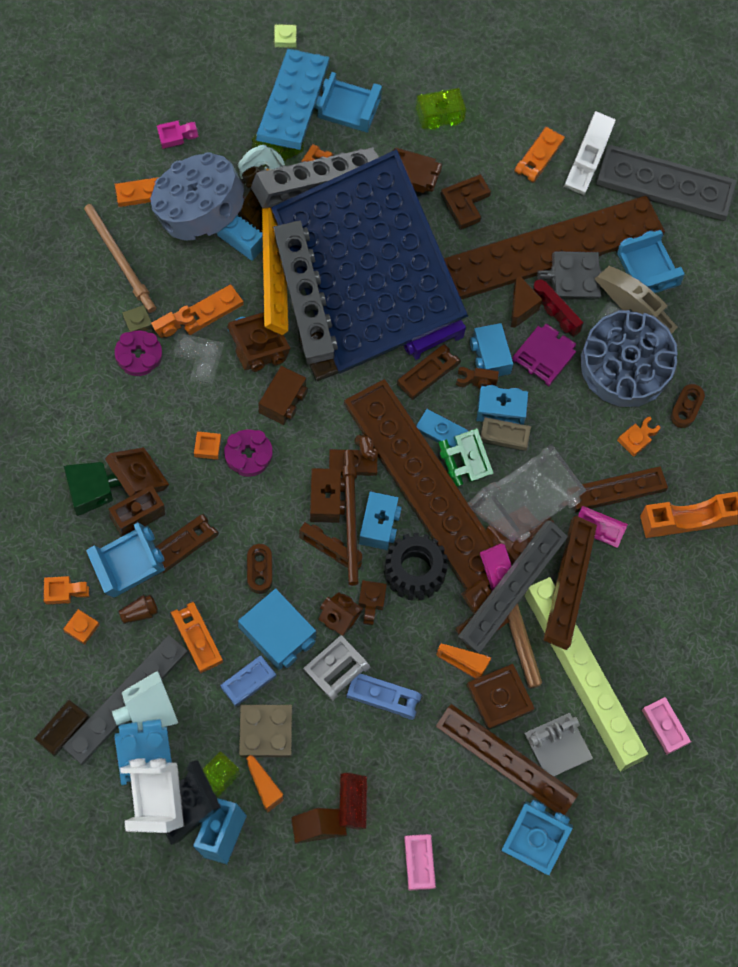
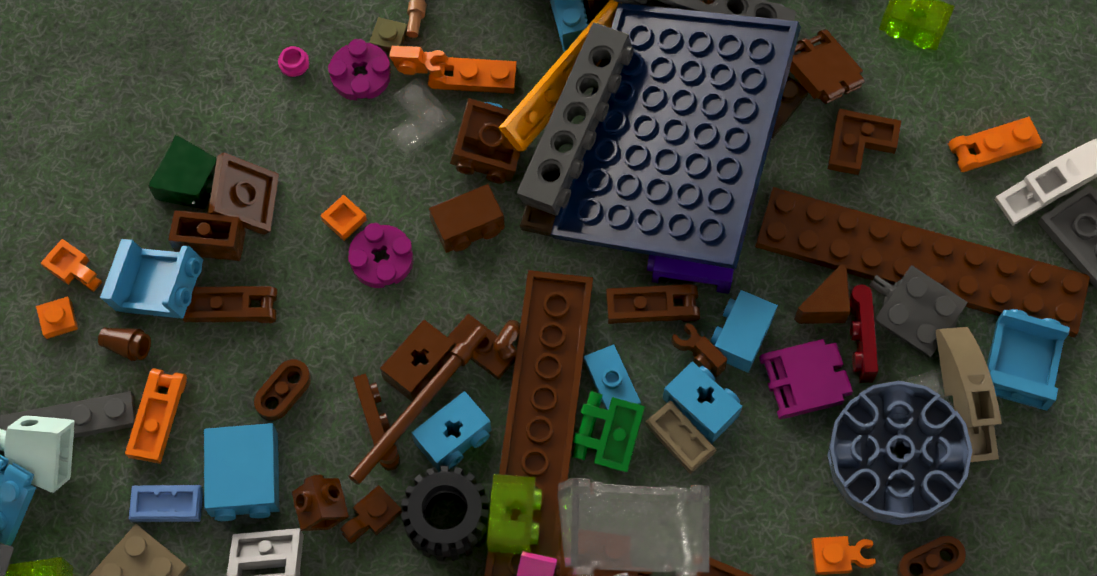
camera: 45 degrees right, 0 degrees up
none -> dark pink plate [278,46,309,77]
none -> clear neon green brick [487,474,542,554]

